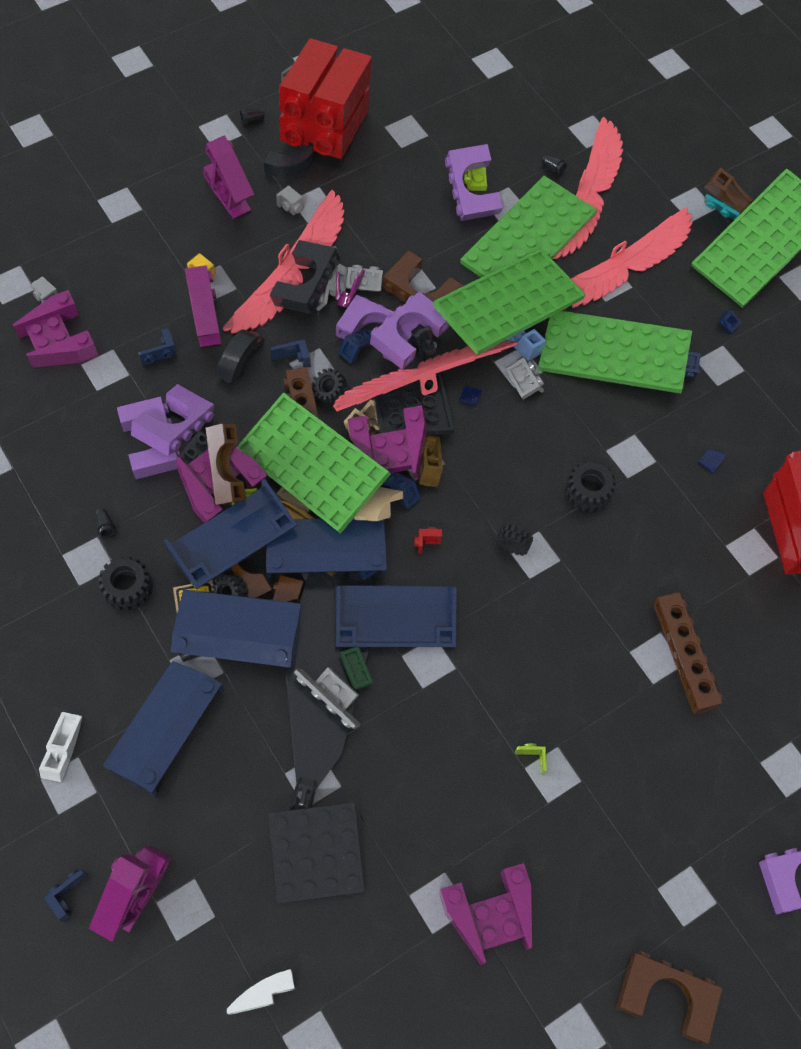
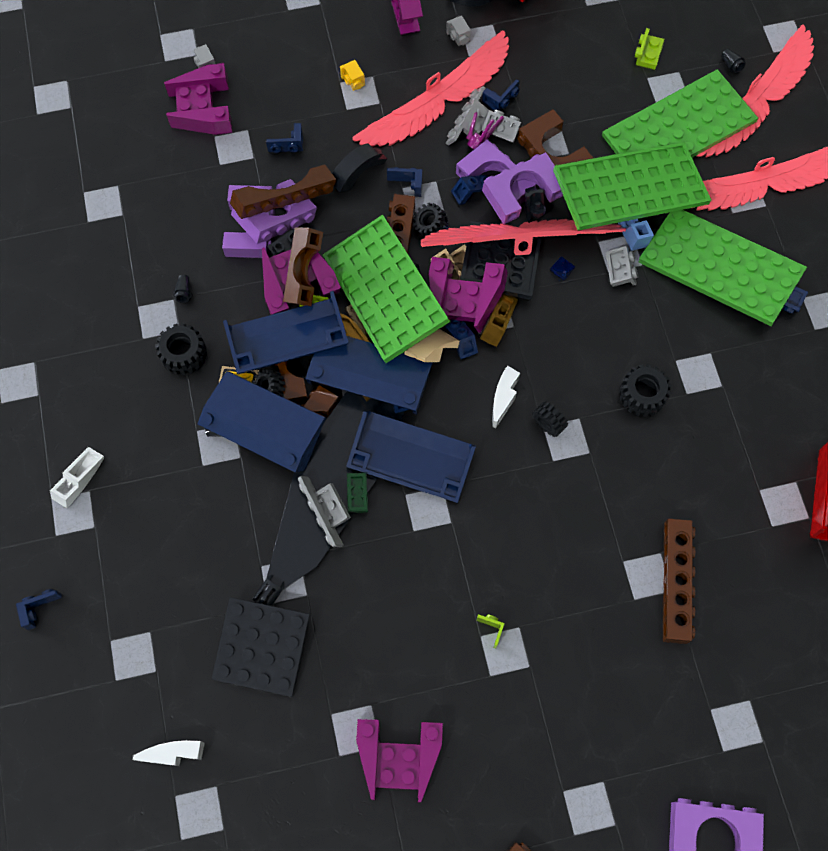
camera: 25 degrees right, 5 degrees up
magenta wedge [89,845,172,942] -> none
dark blue slope [102,661,224,798] -> none
magenta wedge [185,265,221,347] -> none
black arch [270,240,340,314] -> none
red bracket [414,527,442,554] -> none
medium lavender arch [445,144,503,221] -> none
clear blue slope [698,449,727,473] -> none
none -> reddish brown arch [230,165,336,219]
none -> dark blue bracket [482,79,520,111]
none -> white slope [492,366,520,428]

